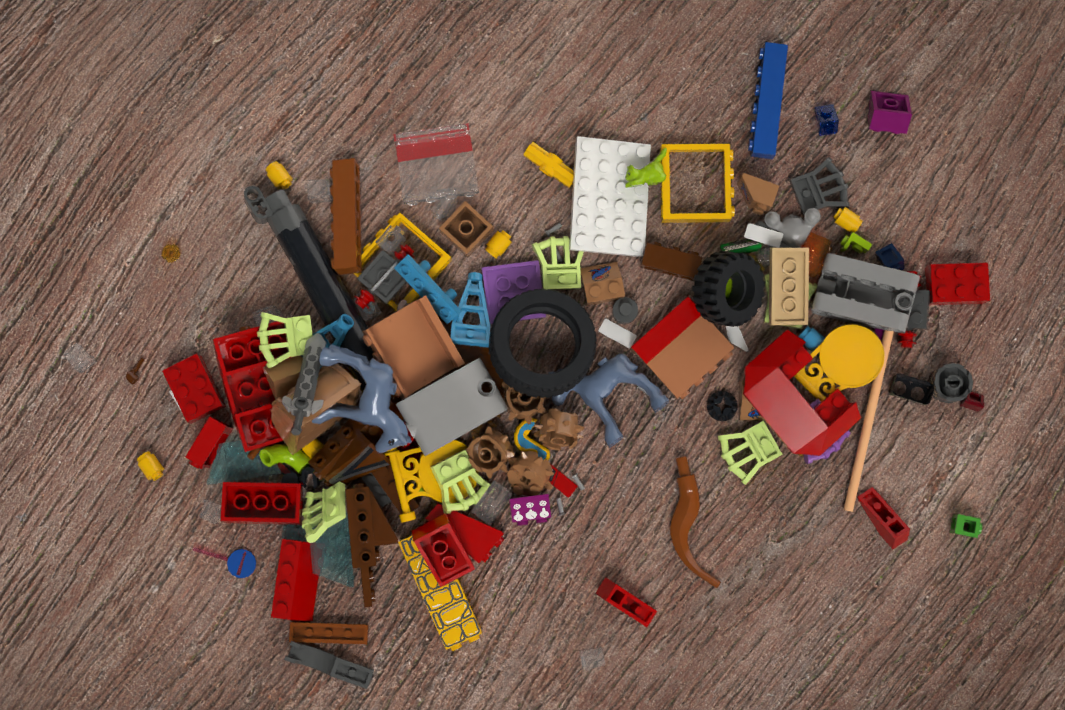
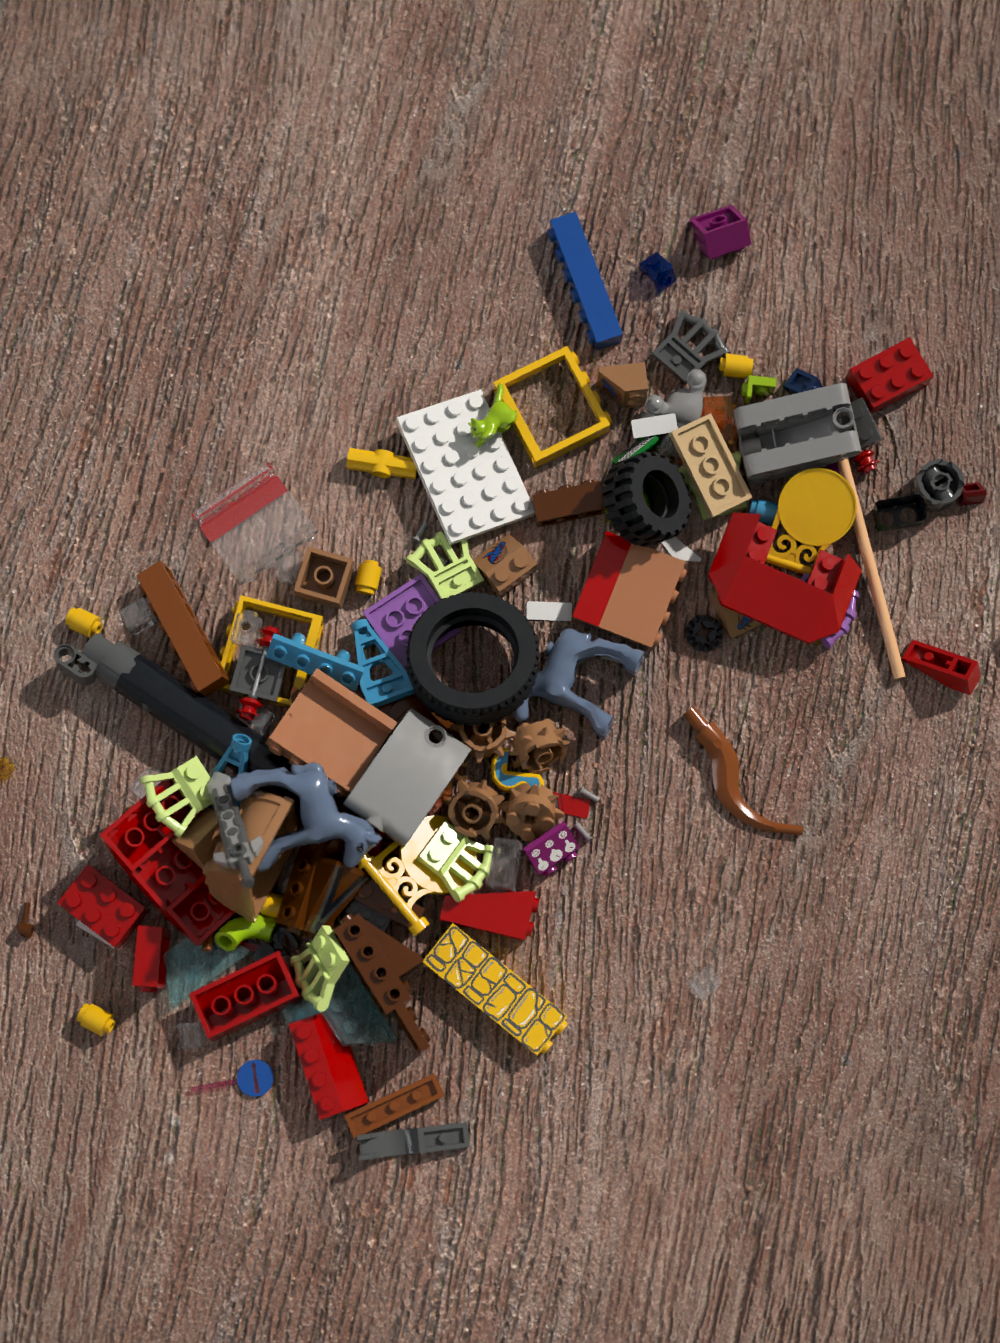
camera: 25 degrees left, 5 degrees down
red slope [411,513,475,587] -> none
red slope [595,577,657,627] -> none
dark grey piece [612,297,638,325] -> none
yellowish green plate [718,421,783,485] -> none

